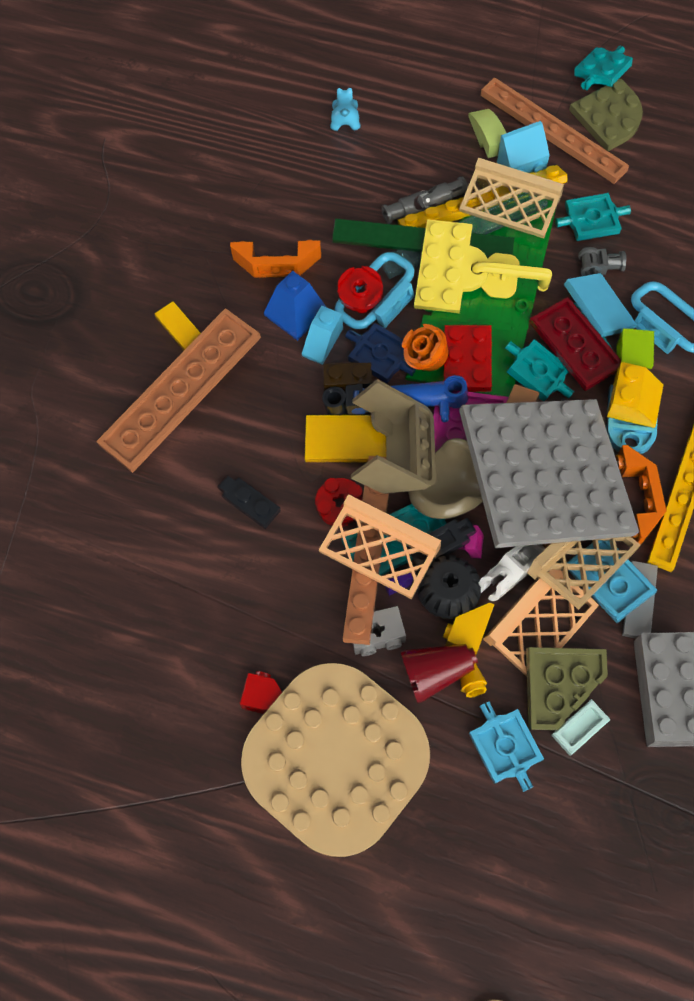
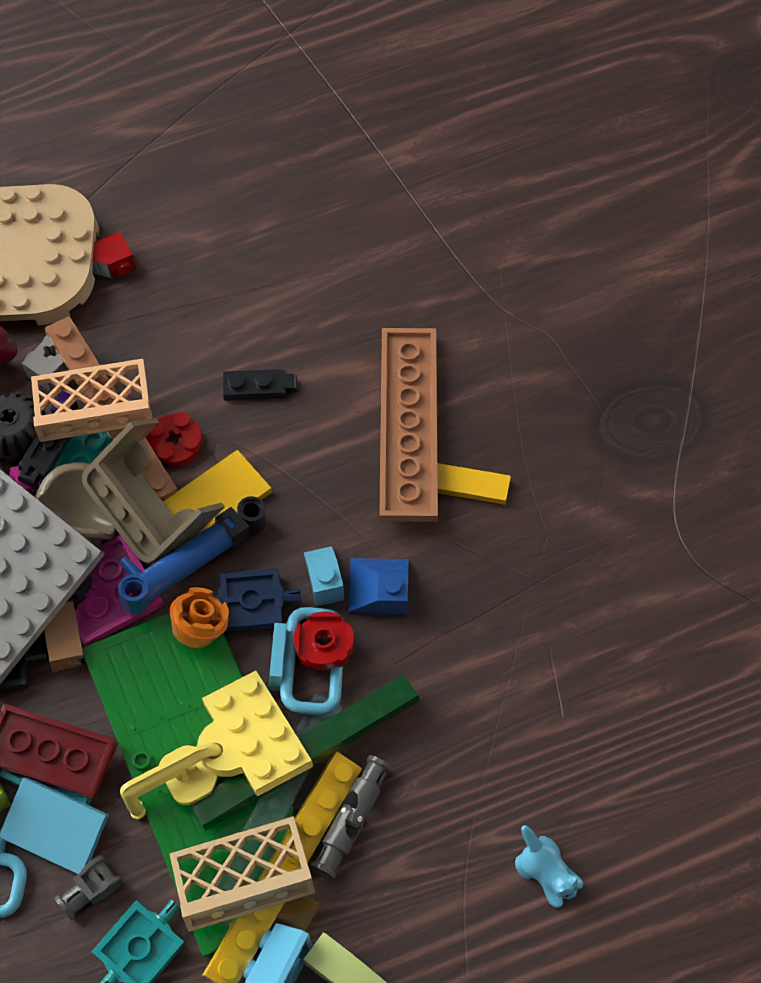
camera: 140 degrees right, 5 degrees down
orange slope [230,240,321,278] -> none
dark brown brick [324,362,372,394] -> none
red plate [444,325,492,392] -> none
teal plate [505,339,574,402] -> none

